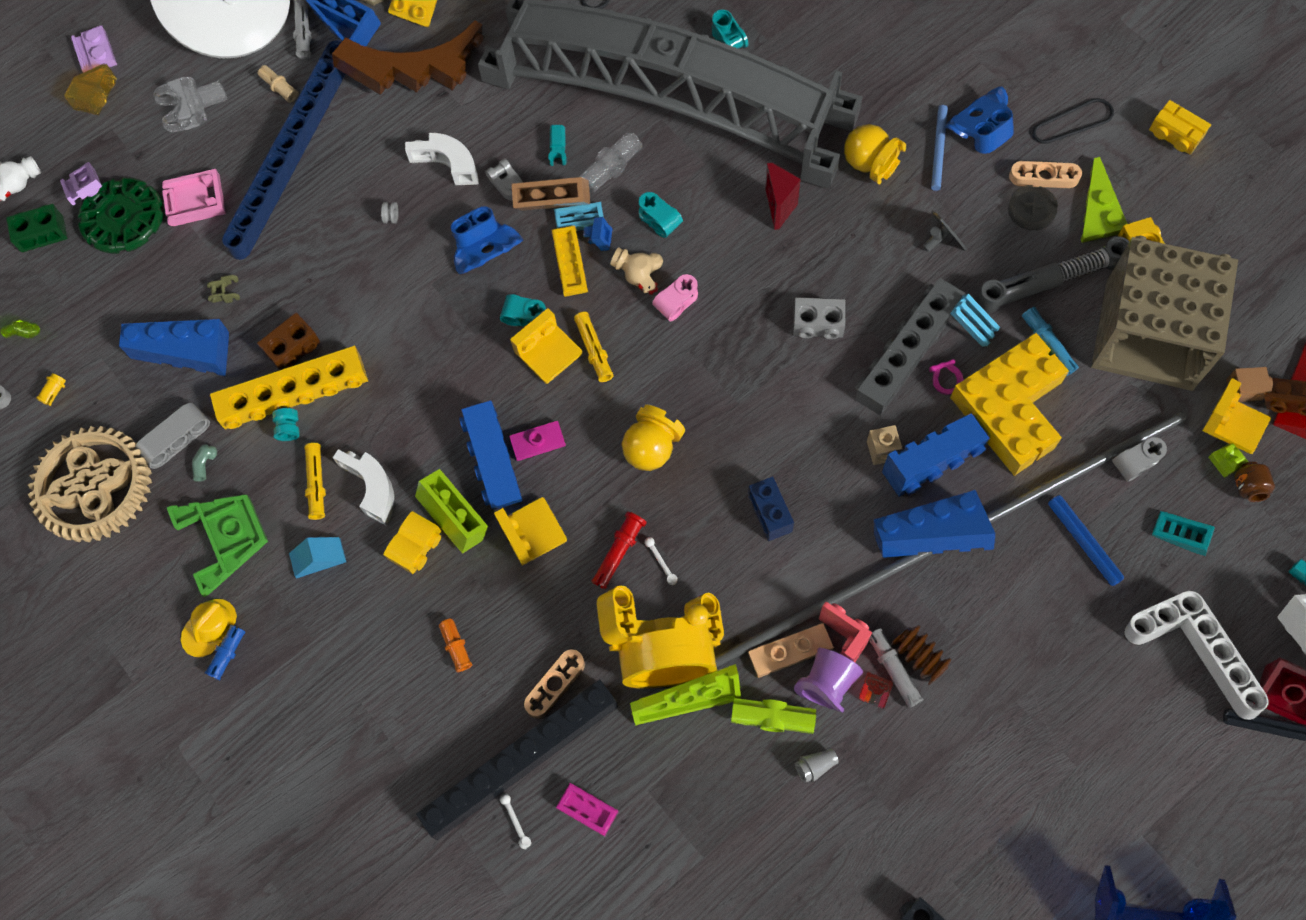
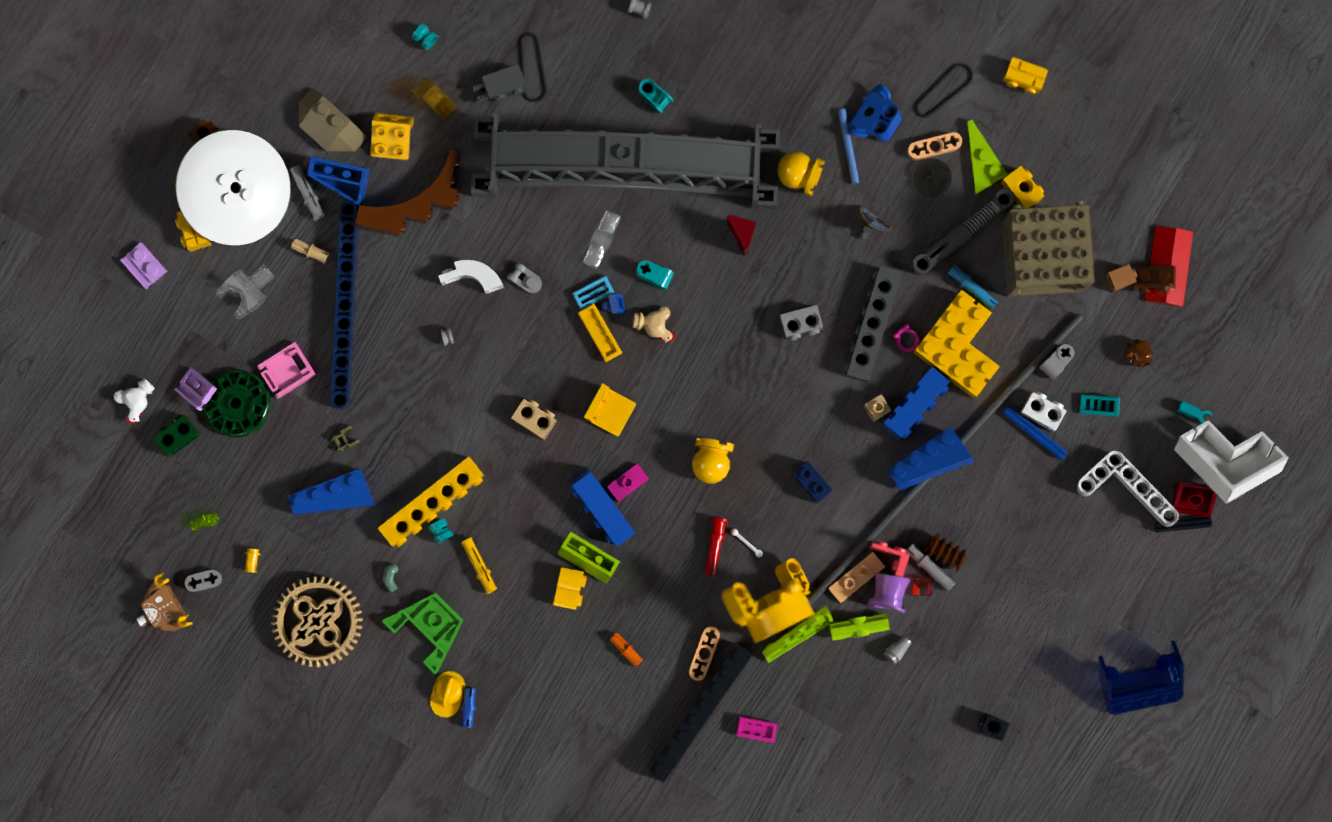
camera: 20 degrees left, 15 degrees up
clear yellow slope [64,63,117,115] -> none
light grey beam [135,403,210,469] -> none
reddish brown brick [257,312,320,370] -> none
dark azure slope [289,537,346,578] -> none
white arch [333,449,394,526] -> none
blue piece [451,206,523,275] -> none
yellow bracket [494,497,567,566] -> none
teal piece [500,294,546,327] -> none
white hinge [500,794,531,849] -> none
medium nougat brick [511,177,590,211] -> none
teal bar [548,125,567,166] -> none
yellow pin [574,312,614,382] -> none
bright pink piece [652,274,698,322] -> none
medium azure tile [950,294,1000,347] -> none
yellow bracket [1202,378,1271,454] -> none
lime tile [1208,443,1249,478] -> none
none -> yellow brick [175,211,212,251]
none -> tan brick [511,399,557,440]
none -> white brick [1020,392,1067,432]

